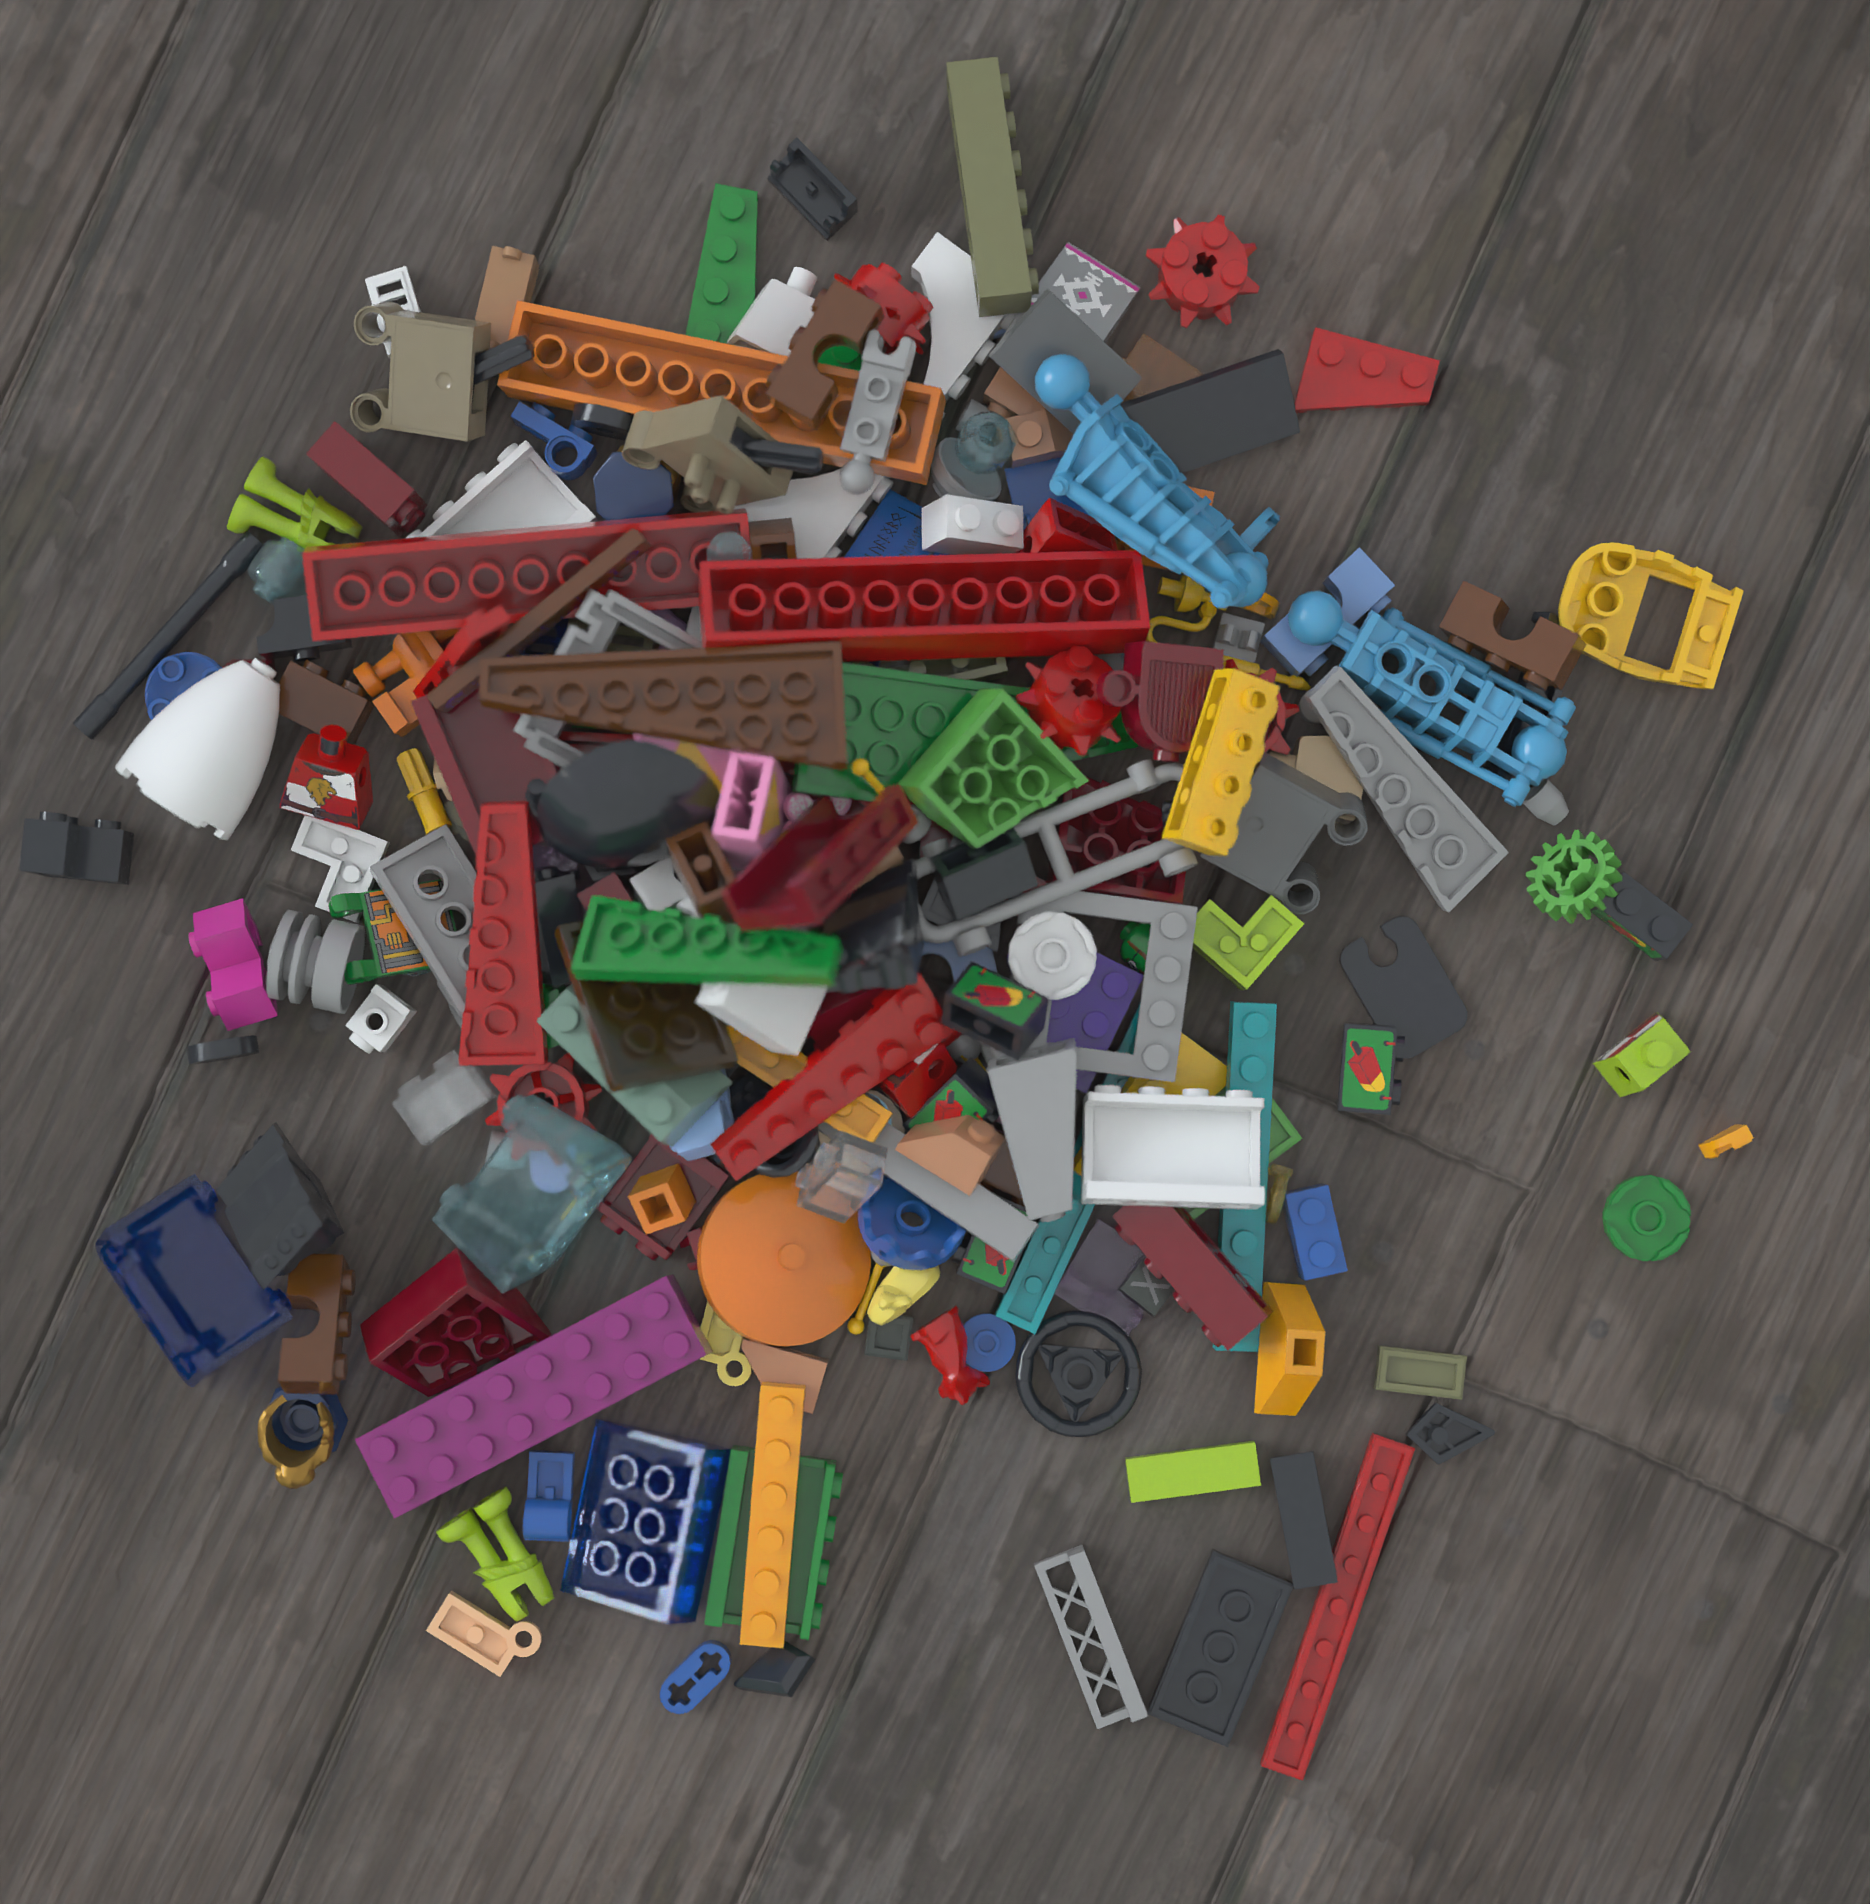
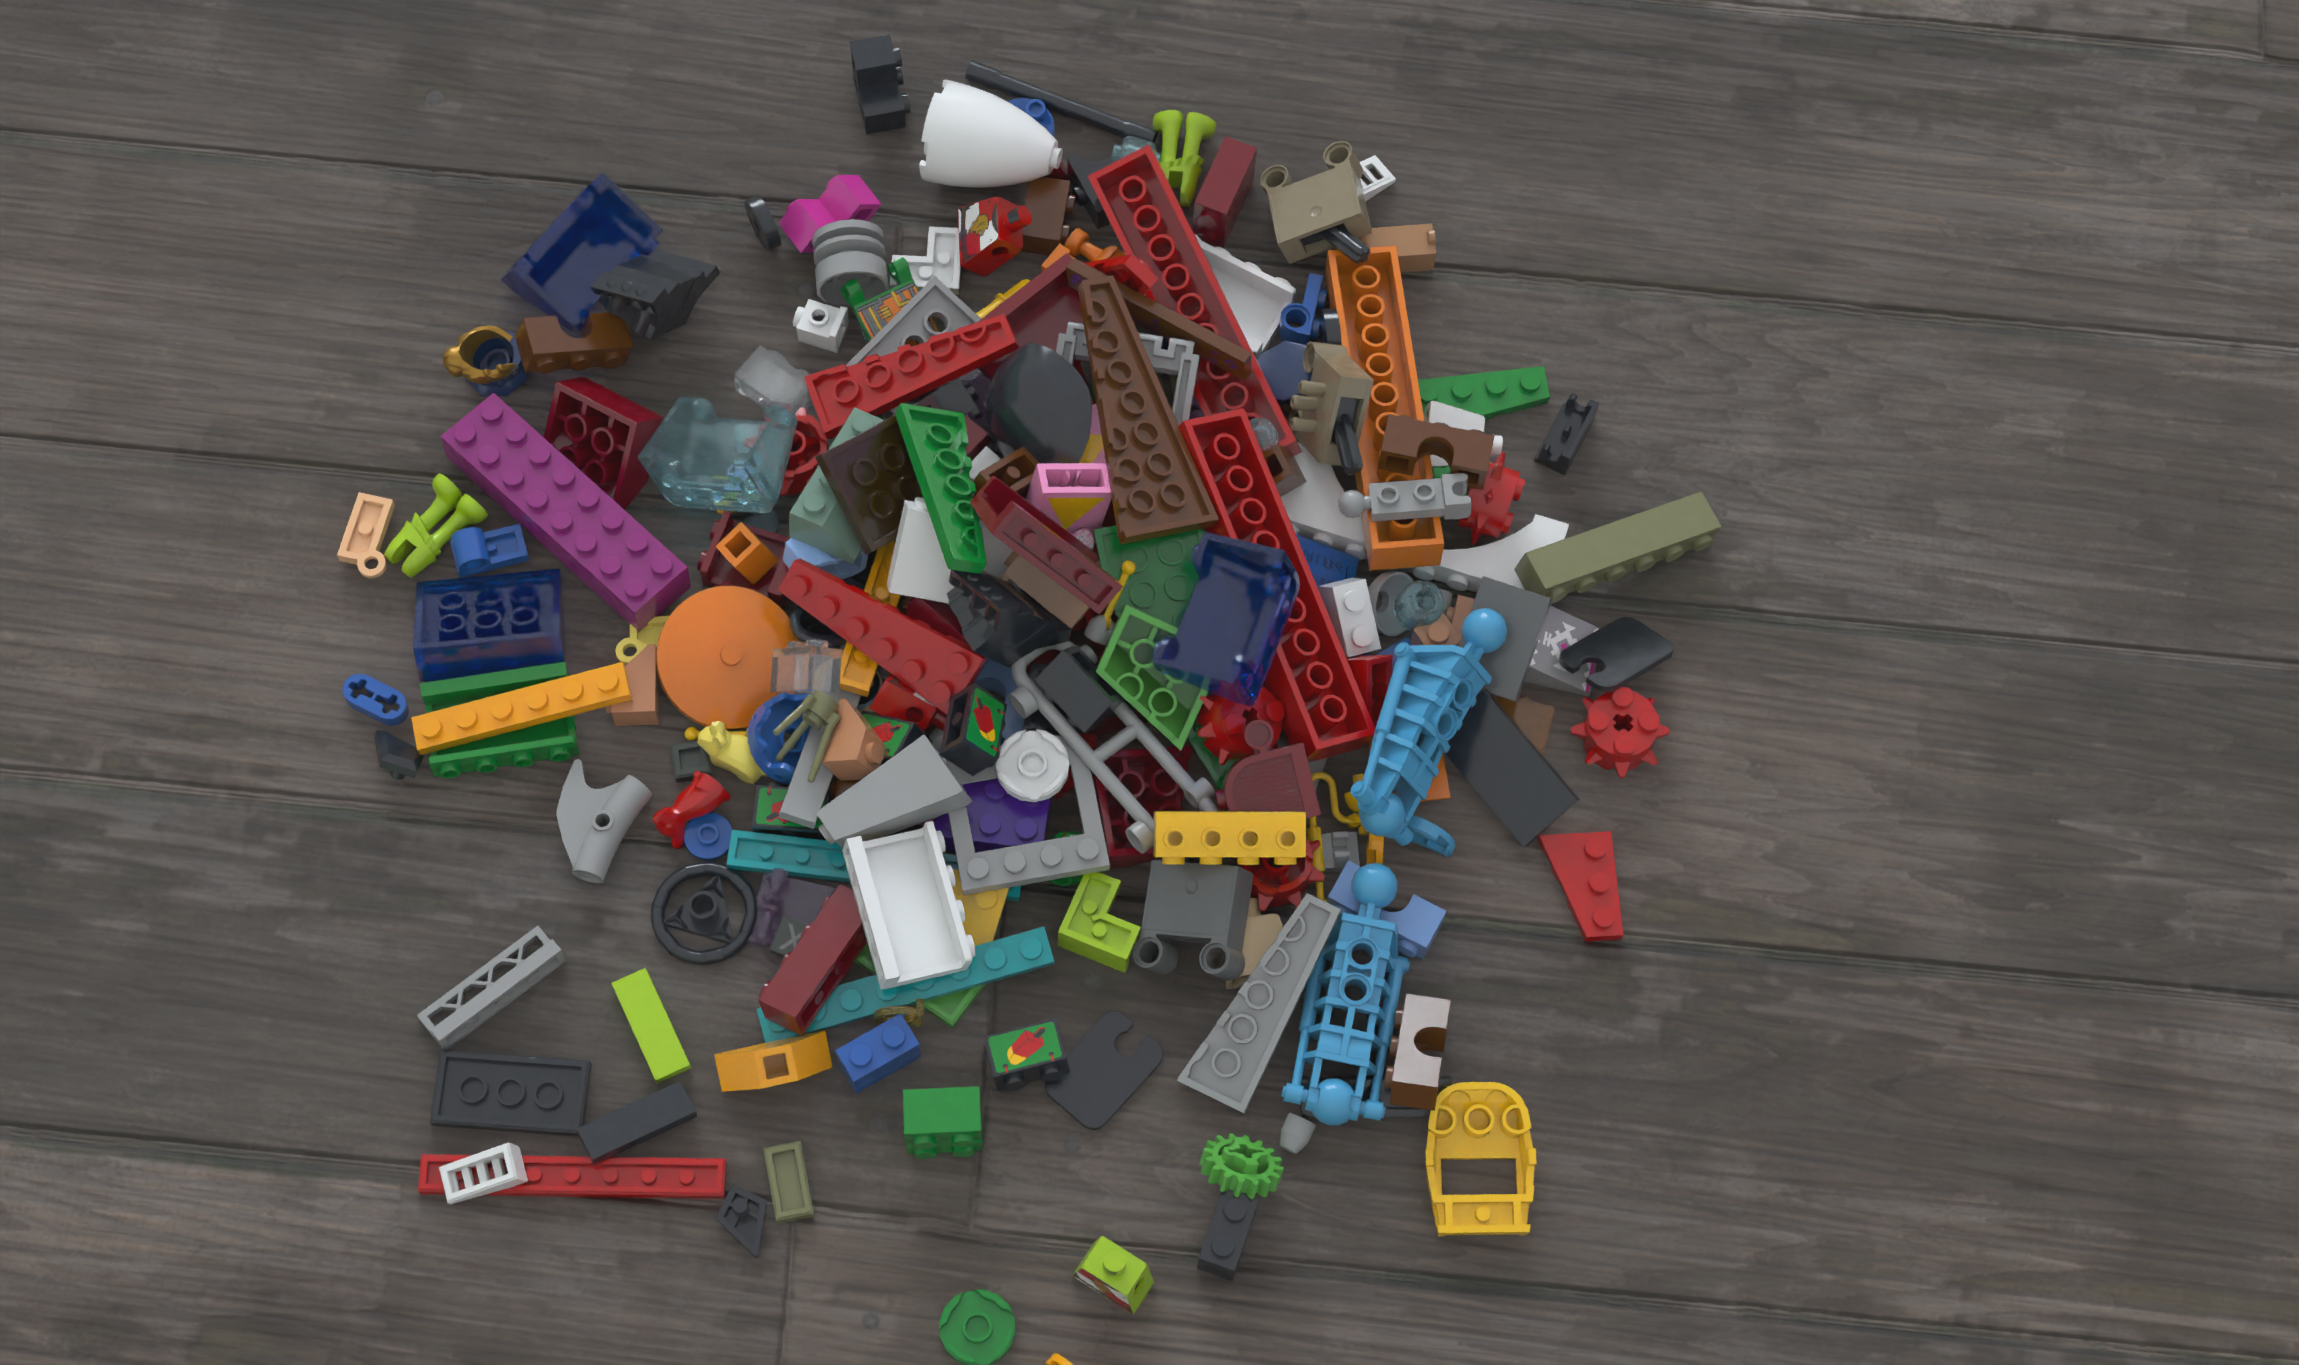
camera: 75 degrees right, 20 degrees down
none -> white slope [439,1142,528,1204]
none -> light grey pin [556,759,653,883]
none -> olive plant [773,691,841,783]
none -> green piece [903,1086,982,1159]
none -> clear blue windscreen [1152,532,1300,707]
none -> black piece [1559,617,1674,692]

